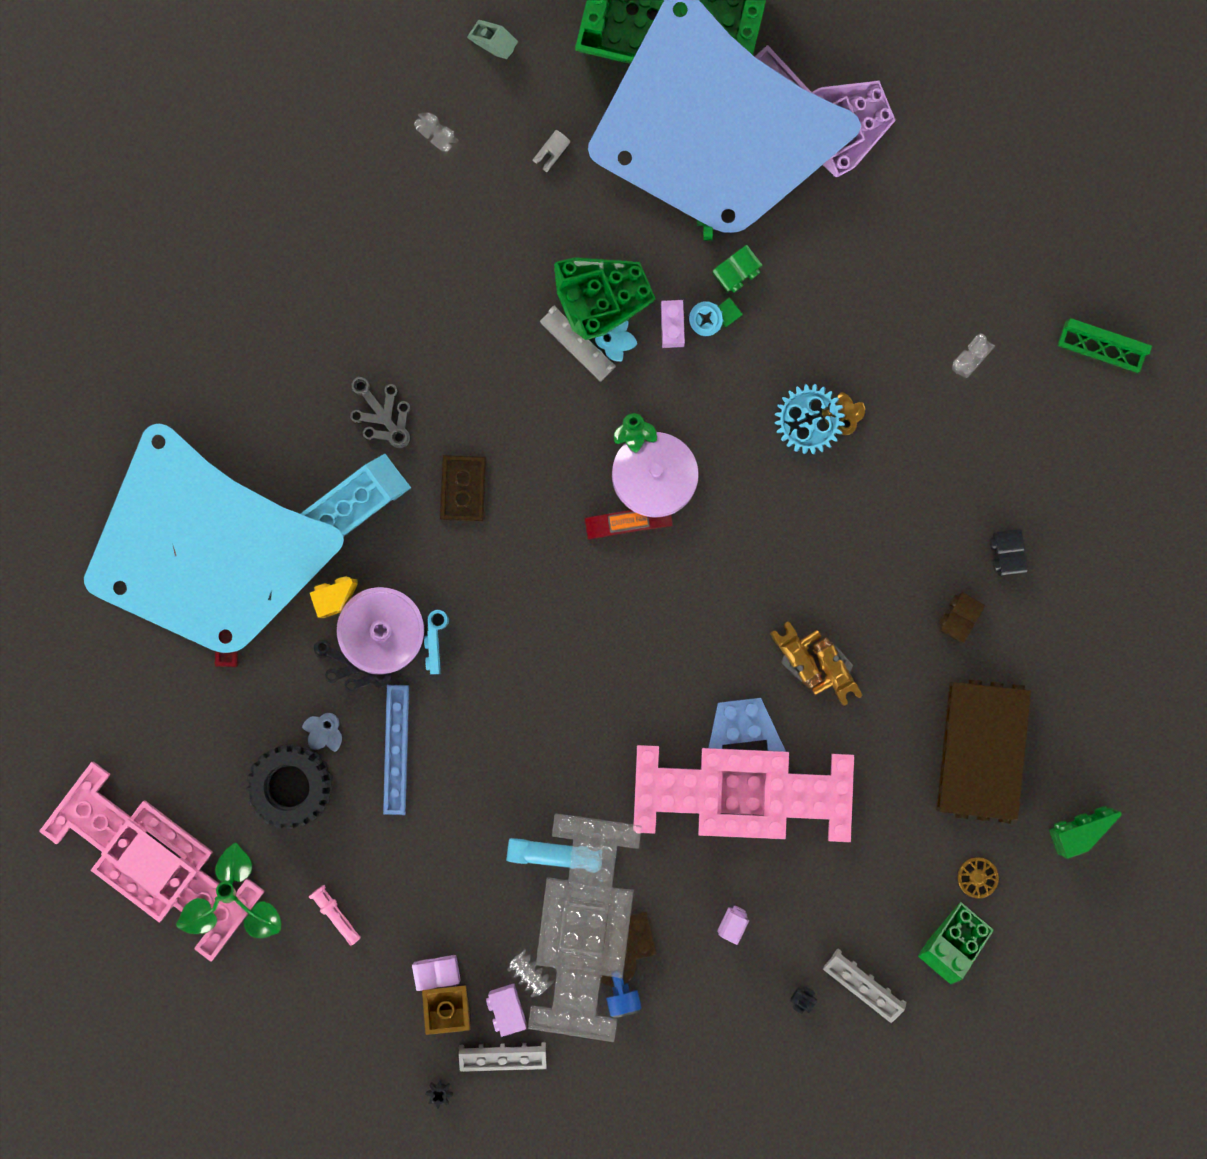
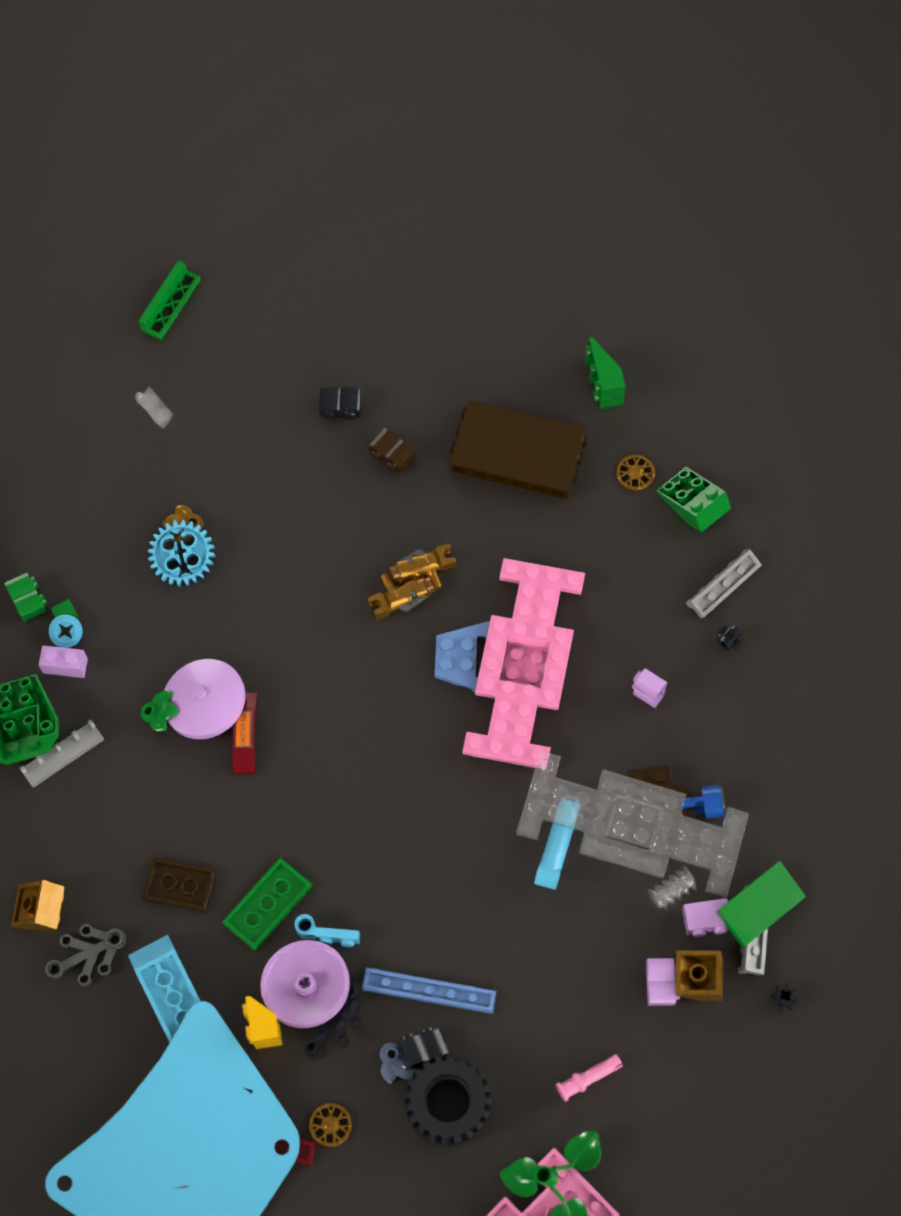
camera: 85 degrees left, 20 degrees down
medium azure plate [595,320,637,362] -> none
none -> pearl gold slope [11,880,64,931]
none -> green tile [222,857,313,951]
none -> pearl gold wheel [309,1103,352,1147]
none -> black brick [396,1027,450,1071]
none -> green tile [716,861,806,948]

